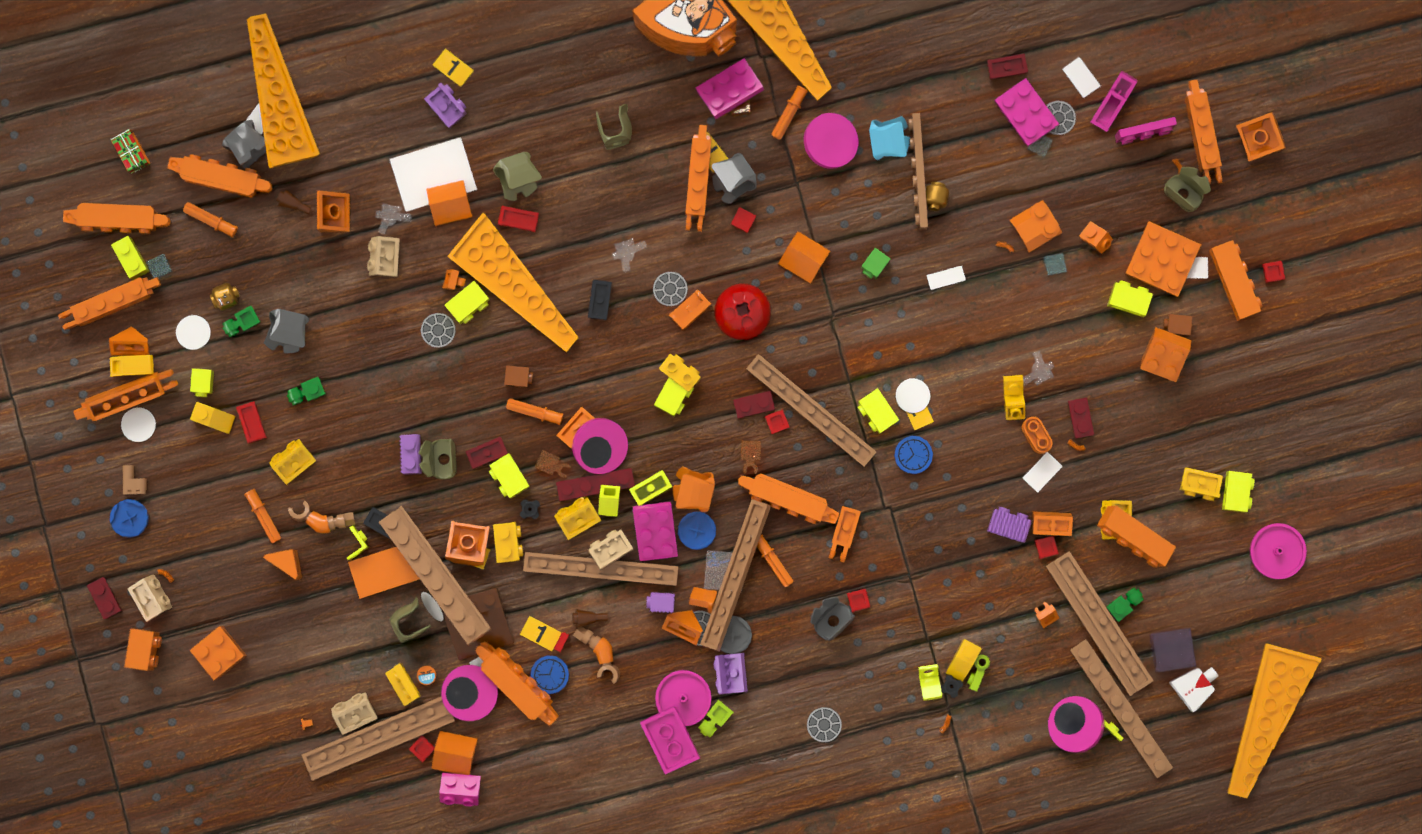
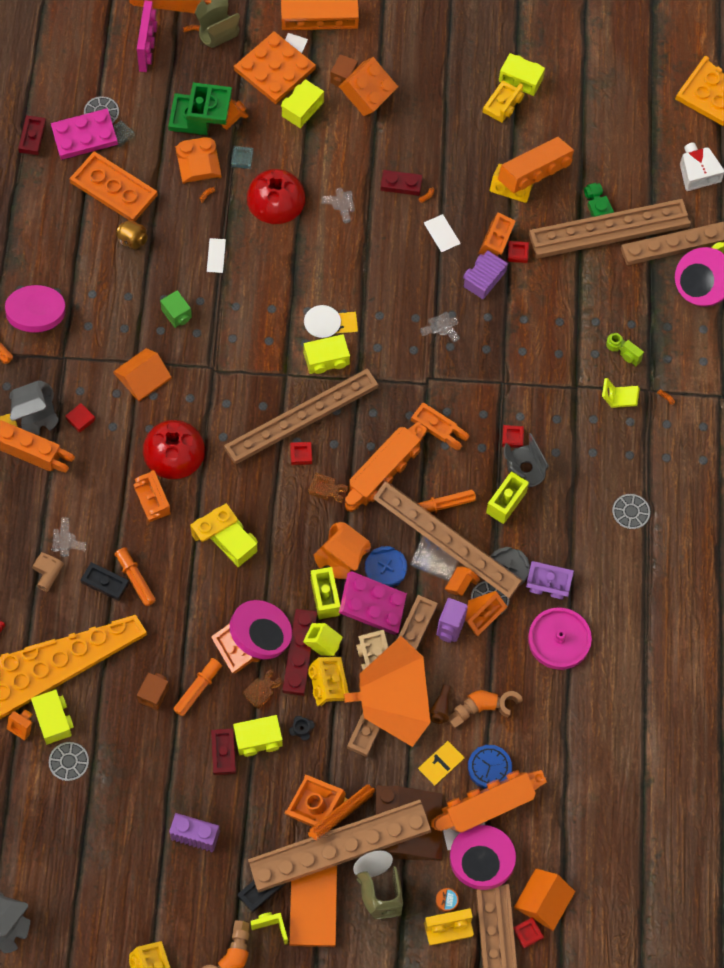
camera: 75 degrees left, 20 degrees down
green plate [287,377,326,406] -> none
olive piece [419,439,457,479] -> none
bracket [439,773,481,806] -> none
yellow bracket [493,522,523,563] -> none
red tile [554,632,570,652] -> none
dark pink plate [640,706,700,774] -> none
sticker [653,272,687,306] -> none
lime plate [698,700,733,738] -> none
dark red plate [733,391,775,419] -> none
medium azure piece [869,116,909,160] -> none
blue tile [894,436,933,474] -> none
medium nougat plate [908,113,928,230] -> none
black plate [941,675,963,698] -> none
yellow slope [946,639,982,682] -> none
yellow slope [1003,375,1025,420] -> none
orange brick [1021,417,1052,454] -> none
orange tile [1035,602,1059,629] -> none
white sticker [1063,57,1100,98] -> none
dark pink slope [1091,71,1138,132] -> none
clear purple brick [1149,628,1196,672] -> none
dark pink piece [1250,523,1307,579] -> none
none -> medium nougat piece [32,552,64,592]
none -> orange plate [70,151,158,222]
none -> orange axle [114,547,156,606]
none -> green bracket [168,82,232,135]
none -> red piece [247,169,306,224]
none -> orange axle [308,784,376,841]
none -> orange panel [344,636,430,747]
none -> clear piece [420,311,460,342]
none -> neon yellow brick [486,471,529,524]

